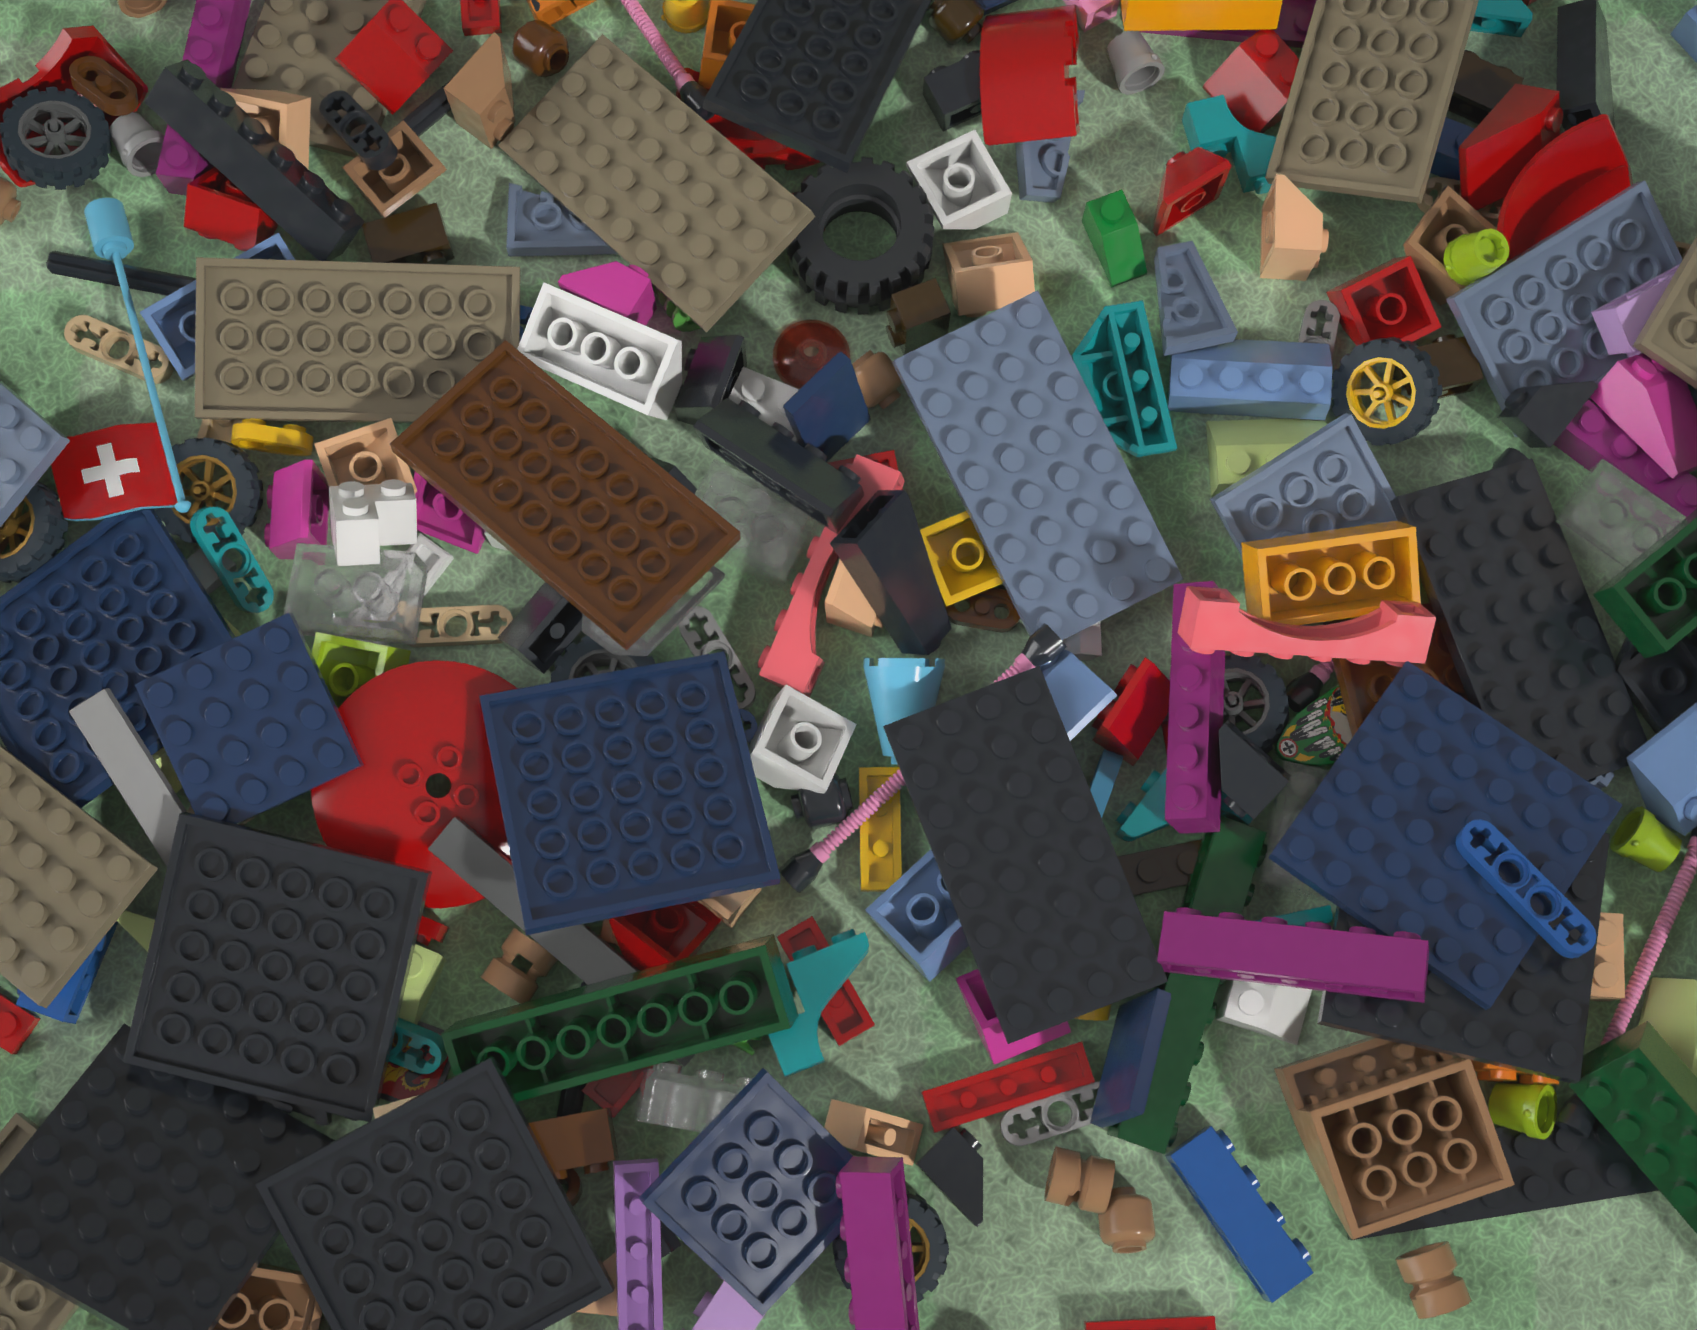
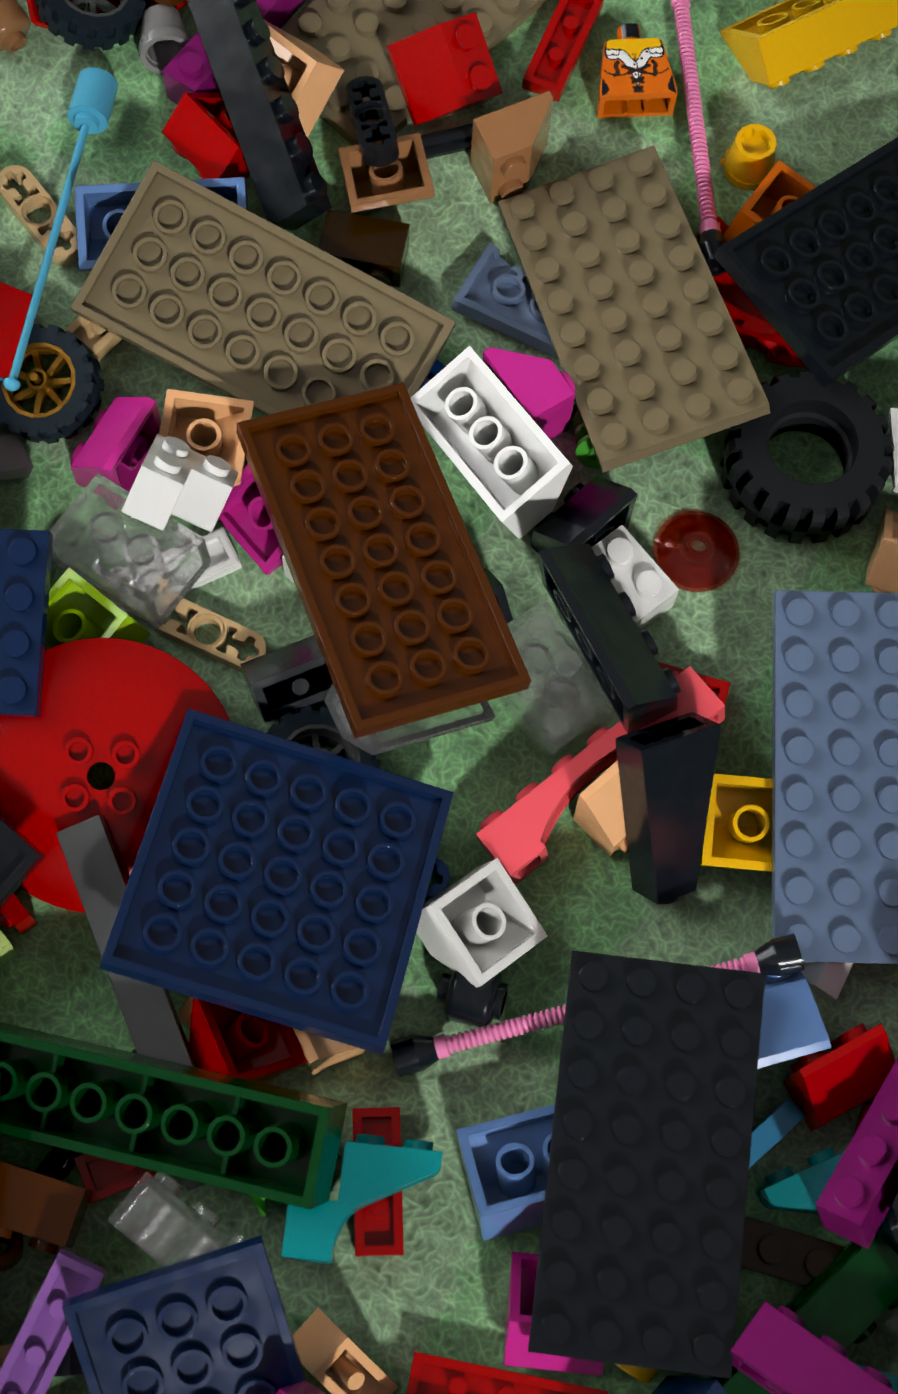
camera: 25 degrees right, 5 degrees down
black axle [46,251,196,296] -> none
teal beam [190,507,274,613] -> none
yellow plate [231,419,314,456] -> none
medium nougat wheel [481,928,558,1004] -> none
reddish brown head [512,20,569,78] -> none
light grey beam [678,606,756,710] -> none
dark blue tile [783,351,871,462] -> none
medium nougat head [852,349,902,409] -> none
yellow plate [859,767,902,892] -> none
medium azure cone [863,658,945,765] -> none
dark brown brick [886,278,951,355] -> none
reddish brown plate [945,588,1020,633] -> none

